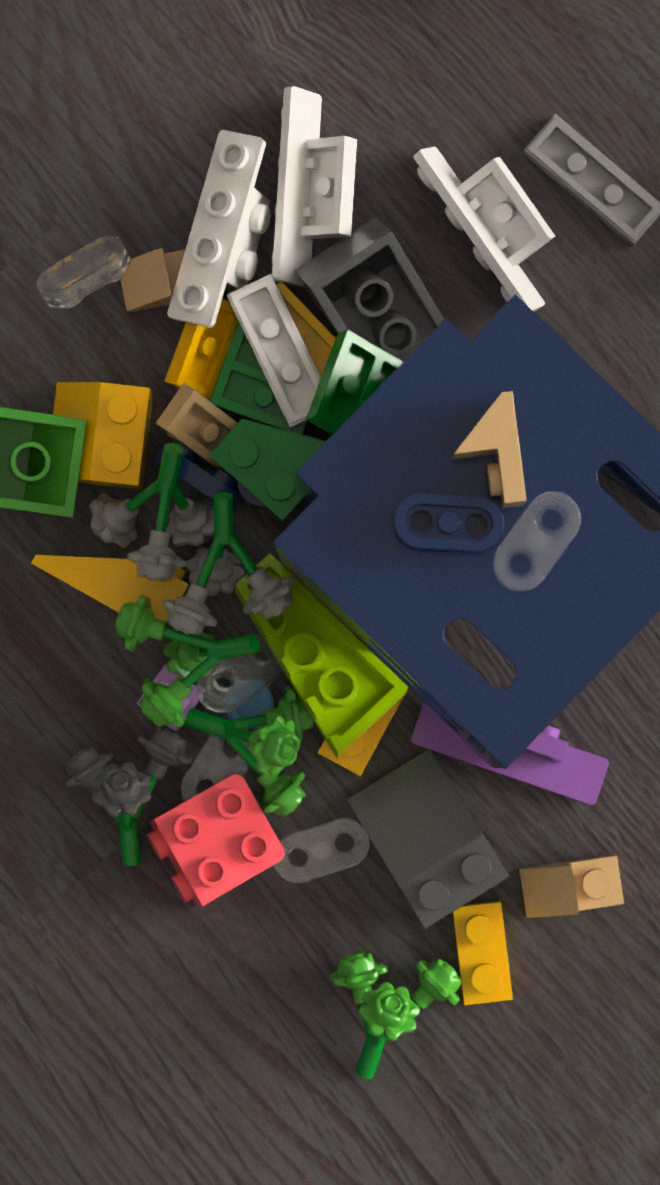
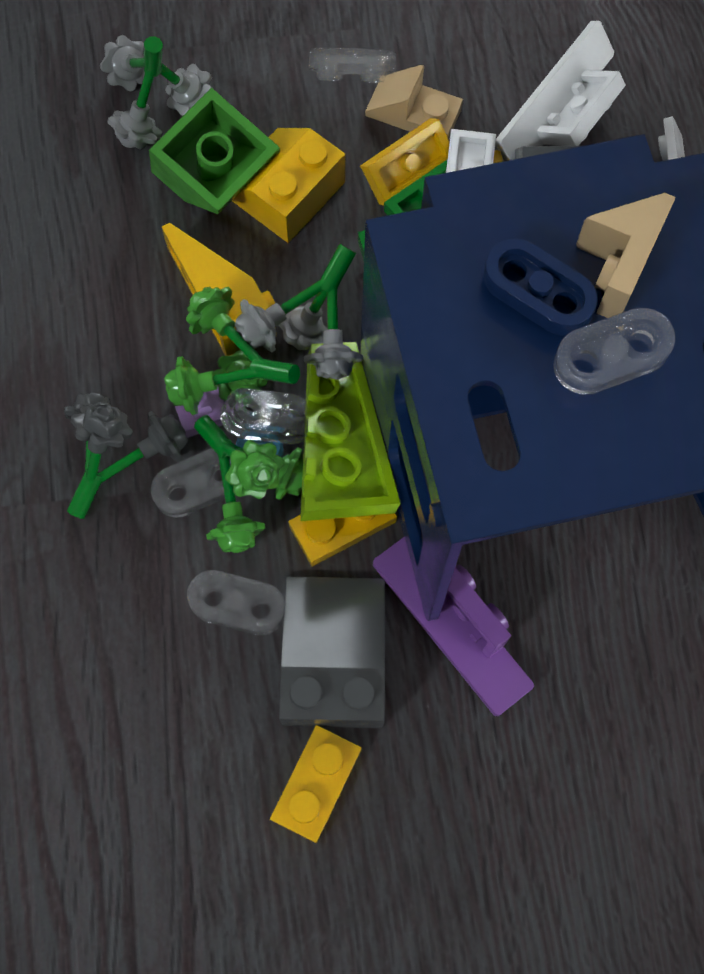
camera: 30 degrees right, 15 degrees down
light grey plant [89,443,214,581] -> none
coral bracket [147,774,285,907] -> none
dark blue plate [150,440,242,509] -> none
tan slope [156,383,238,474] -> none
white bracket [167,130,271,328] -> none
bright green plant [329,952,461,1080] -> none
tan slope [519,854,624,918] -> none

